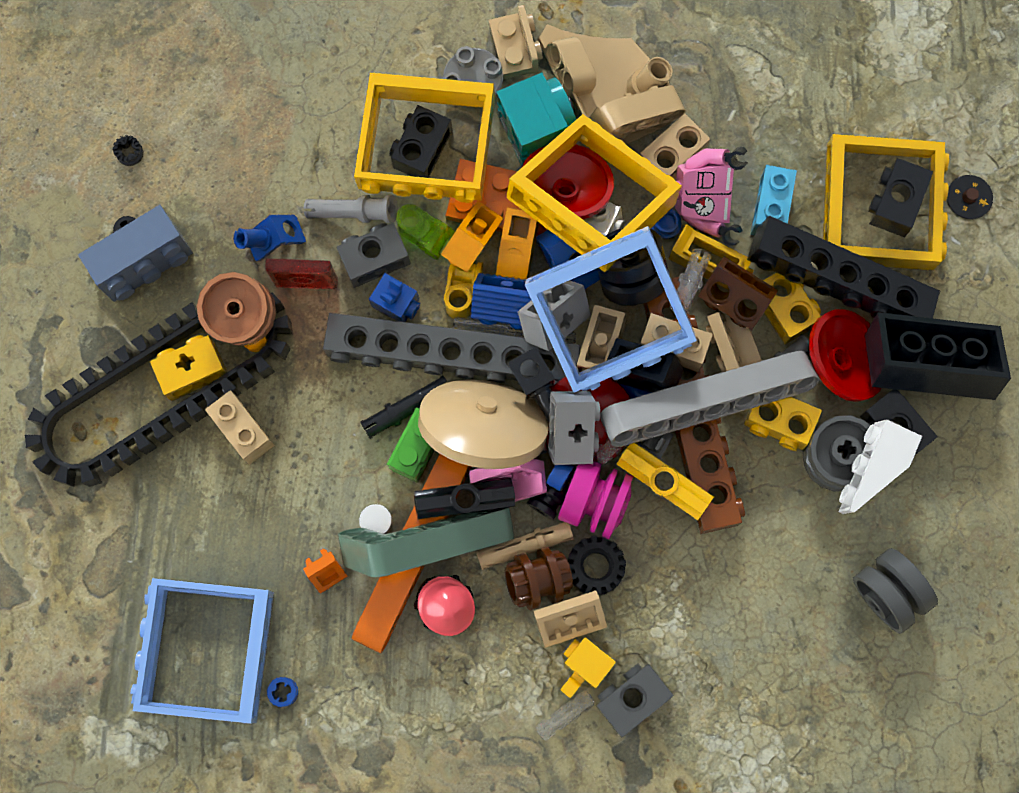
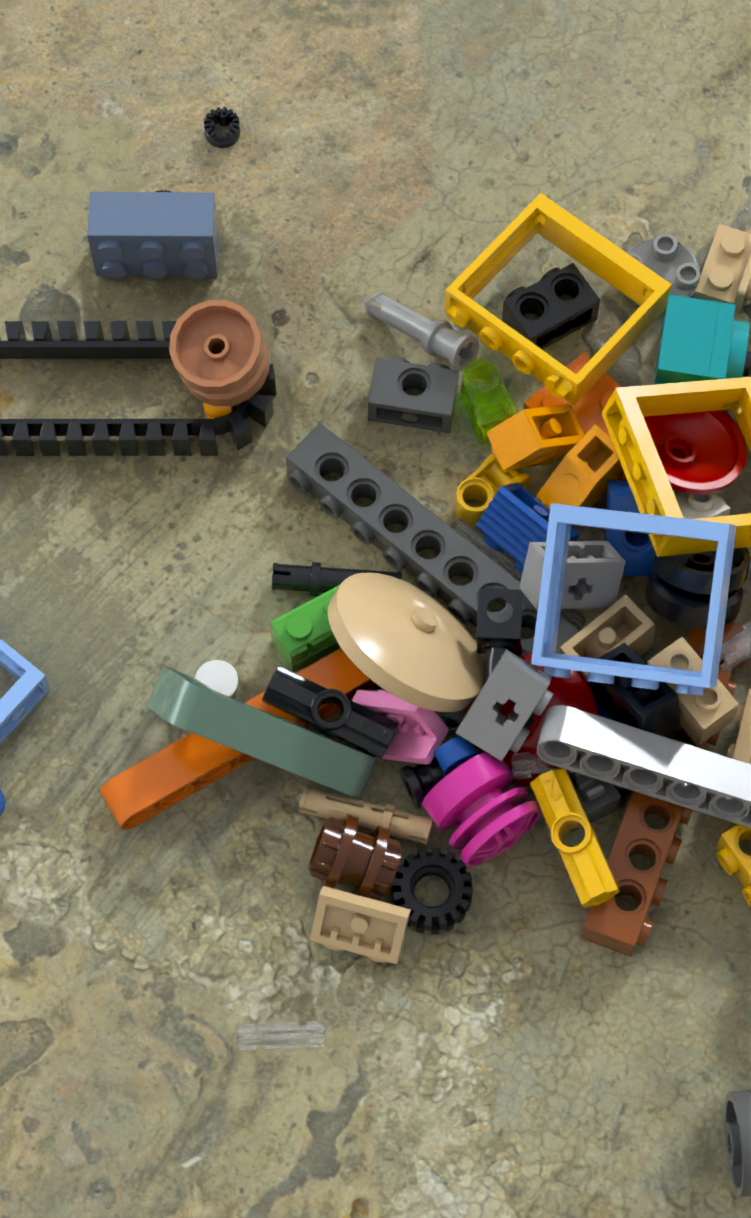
camera: 30 degrees right, 10 degrees down
yellow brick [150,335,227,401] -> none
tan brick [205,390,275,465] -> none
blue bracket [233,215,306,261] -> none
clear red tile [265,258,338,289] -> none
orange tile [303,549,348,594] -> none
blue brick [369,273,421,322] -> none
coral hair [414,575,475,636] -> none
yellow brick [560,637,616,698] -> none
dark grey brick [596,663,674,738] -> none

